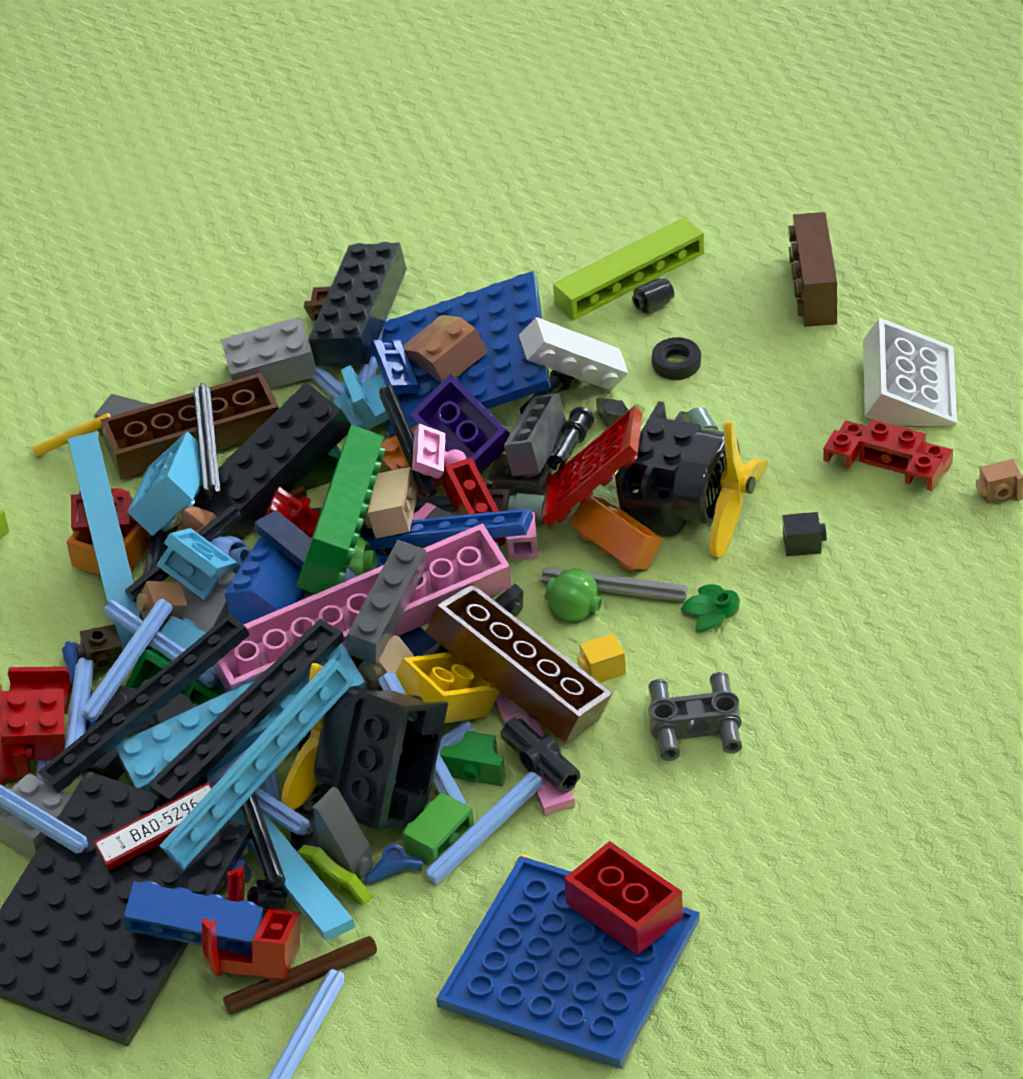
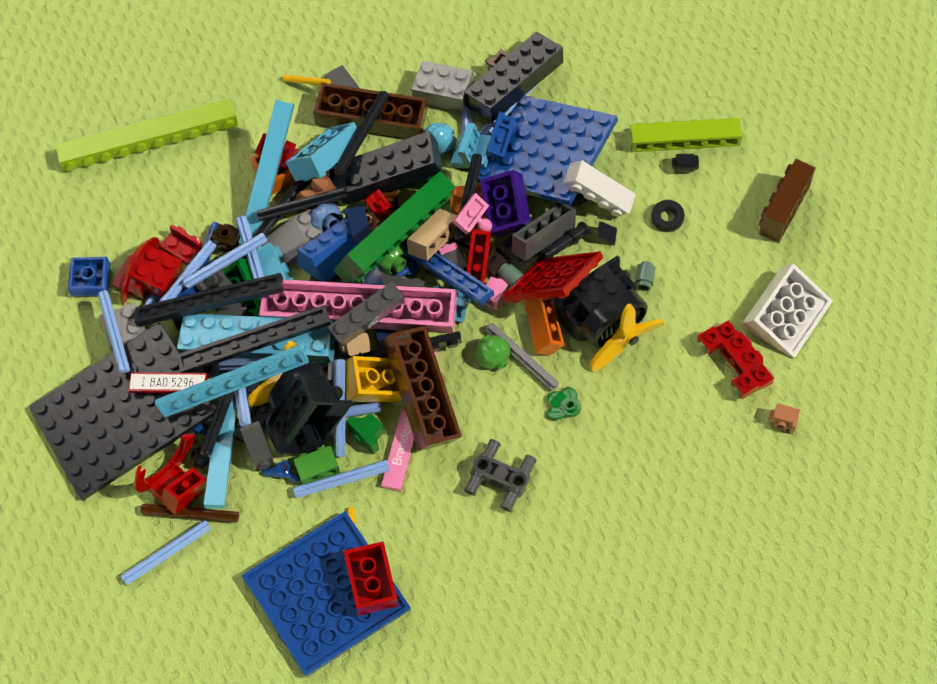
camera: 30 degrees right, 20 degrees up
blue brick [124,881,263,956] -> none
medium nougat brick [136,581,187,624] -> none
medium azure bracket [157,528,237,600] -> none
lime tile [297,845,373,905] -> none
nougat slope [403,315,488,383] -> none
black piece [500,717,580,793] -> none
yellow brick [577,633,626,683] -> none
black brick [782,512,827,557] -> none

